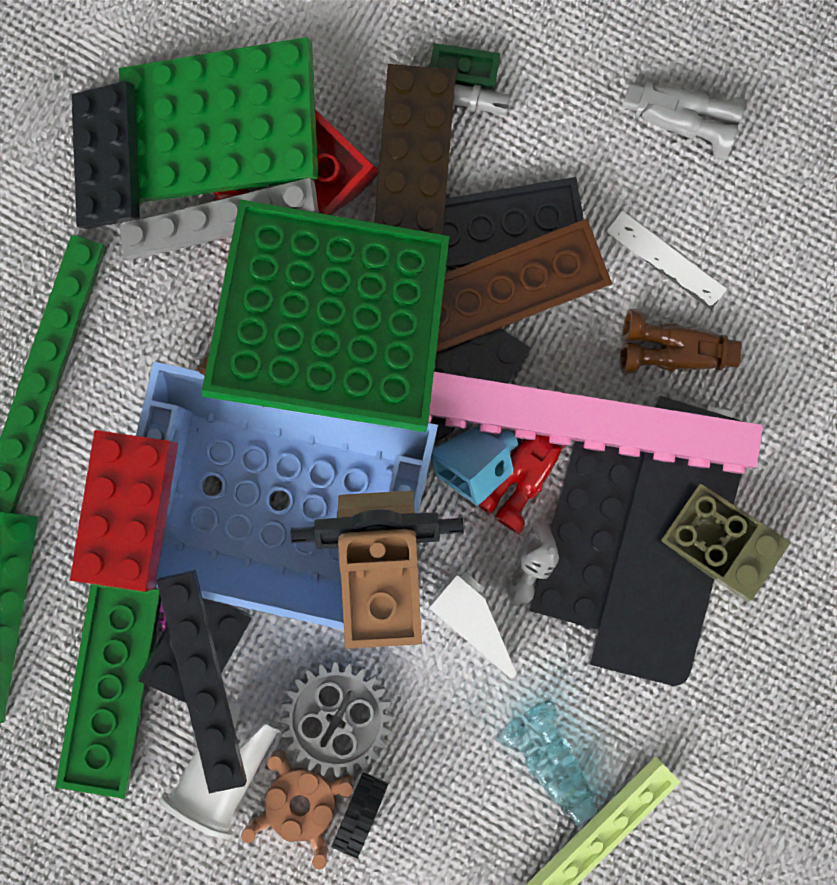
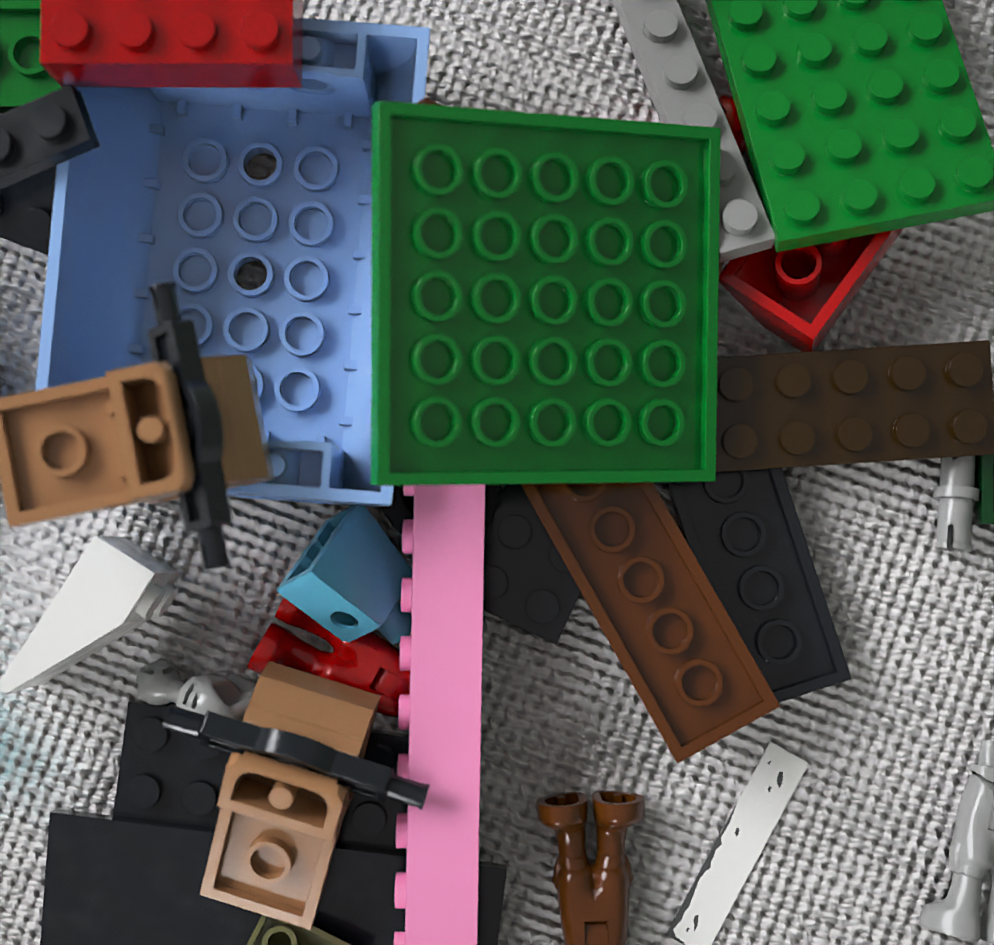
camera: 80 degrees right, 0 degrees up
none -> medium nougat piece [163,661,430,930]

